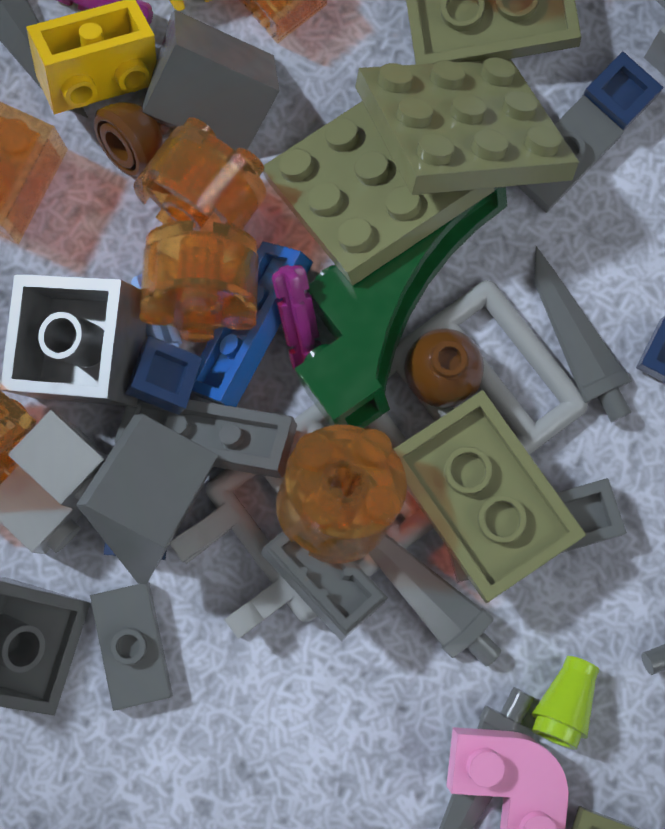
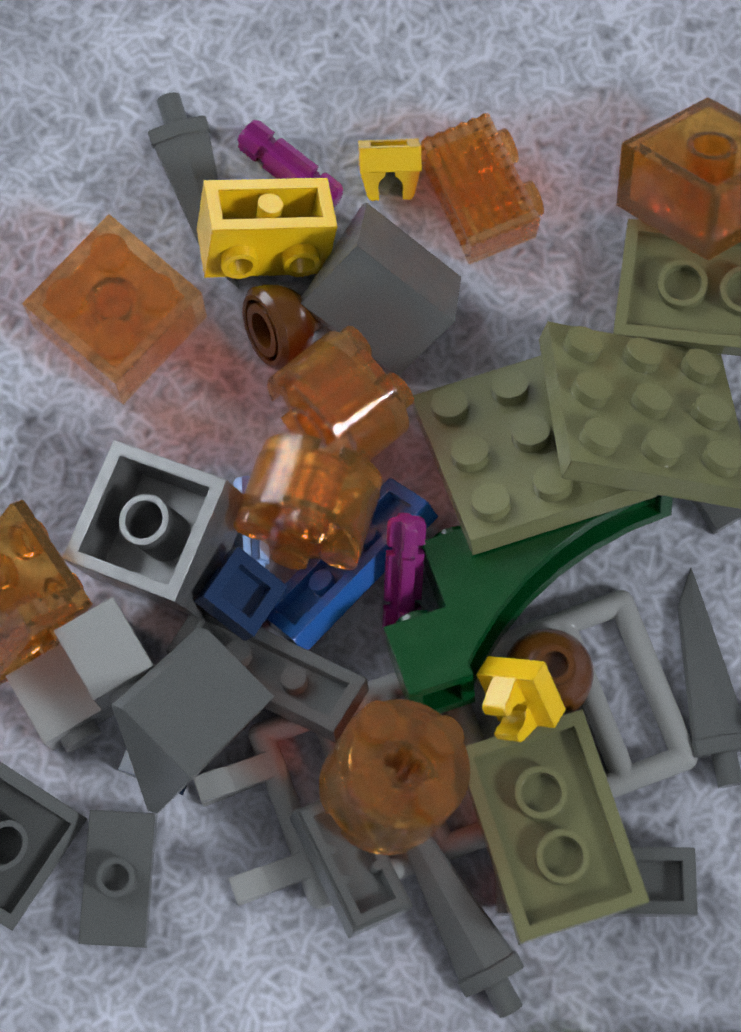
camera: 15 degrees right, 5 degrees down
none -> yellow tile [476,656,566,742]

